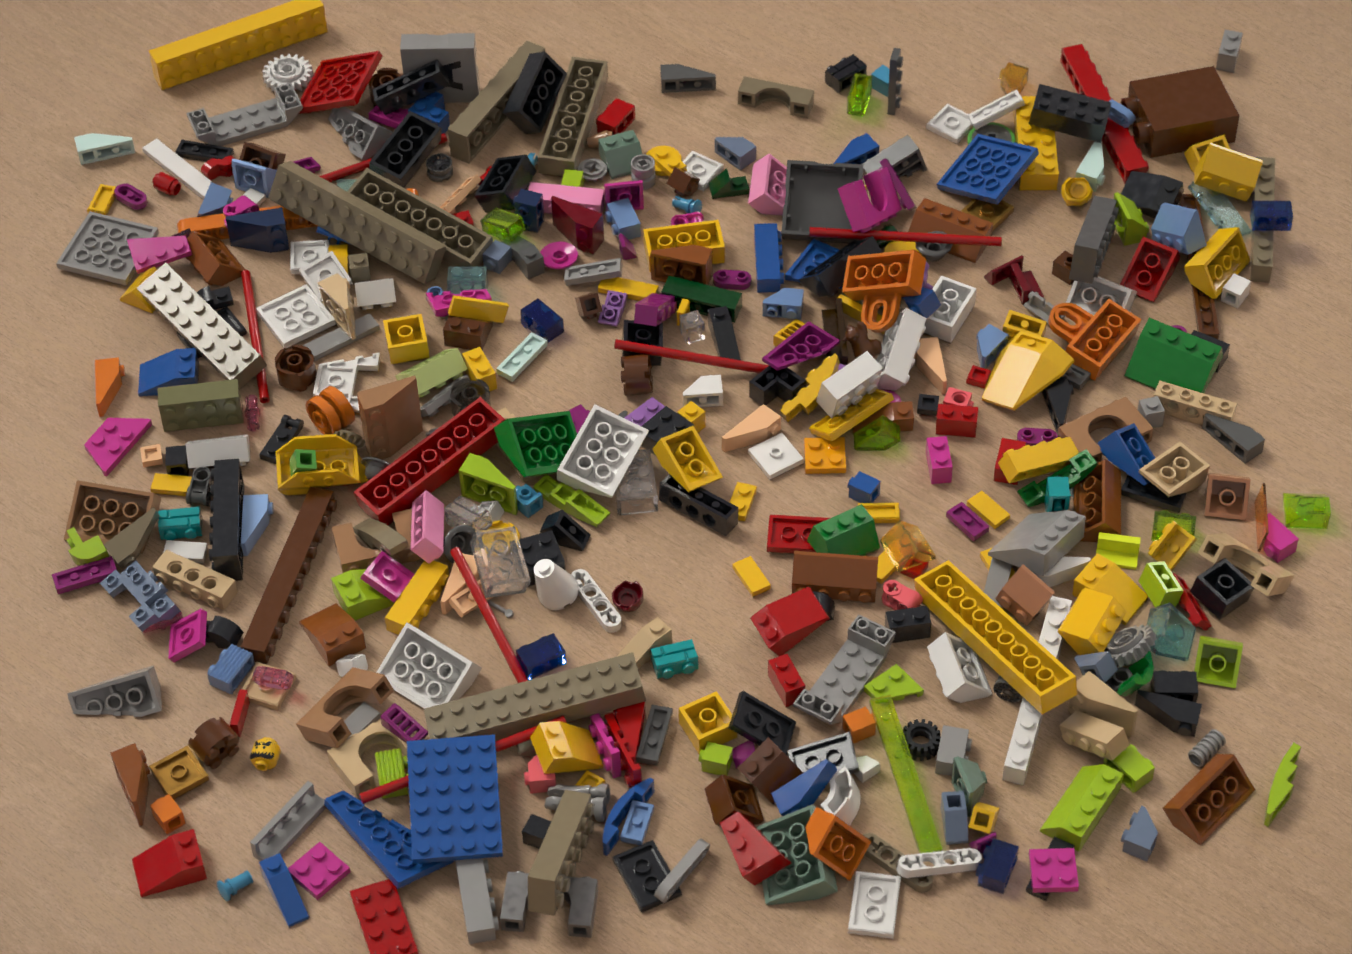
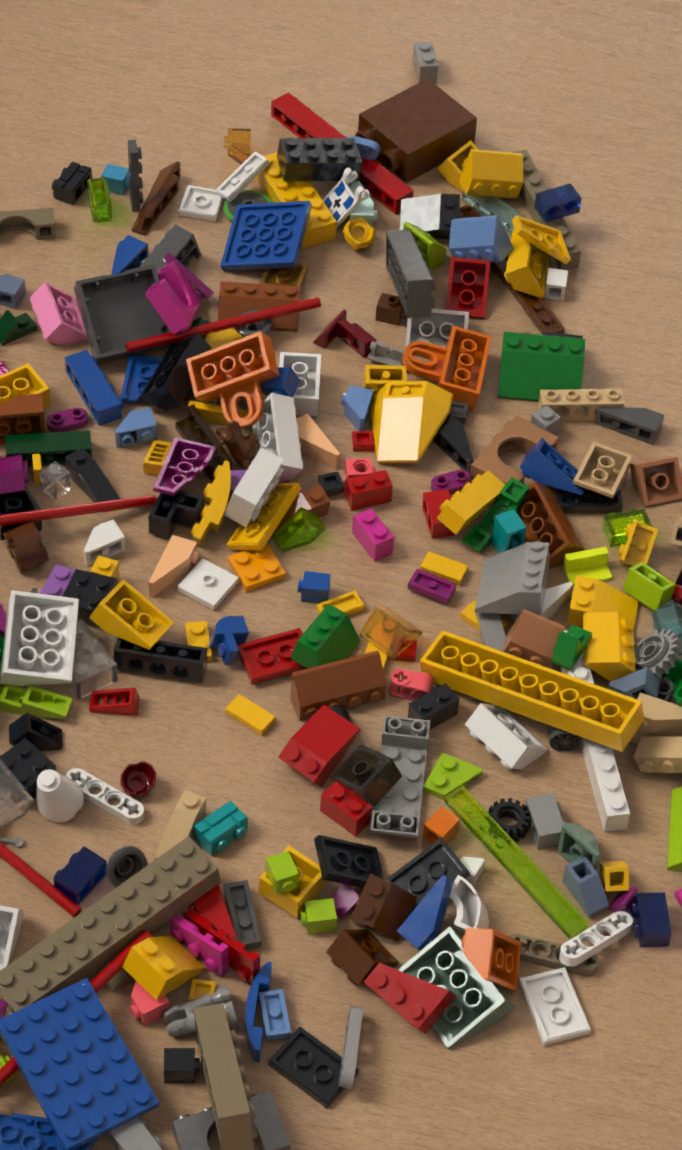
camera: 30 degrees left, 0 degrees up
none -> red slope [89,688,140,715]
none -> dark grey hat [107,846,148,888]
none -> reddish brown wedge [131,161,181,236]
none -> blue brick [209,616,249,665]
none -> lime brick [265,851,299,894]
none -> white flag [323,168,370,229]
none -> clear smoke brick [331,744,402,809]
none -> yellow wing [512,215,571,264]
none -> green slope [551,625,592,671]

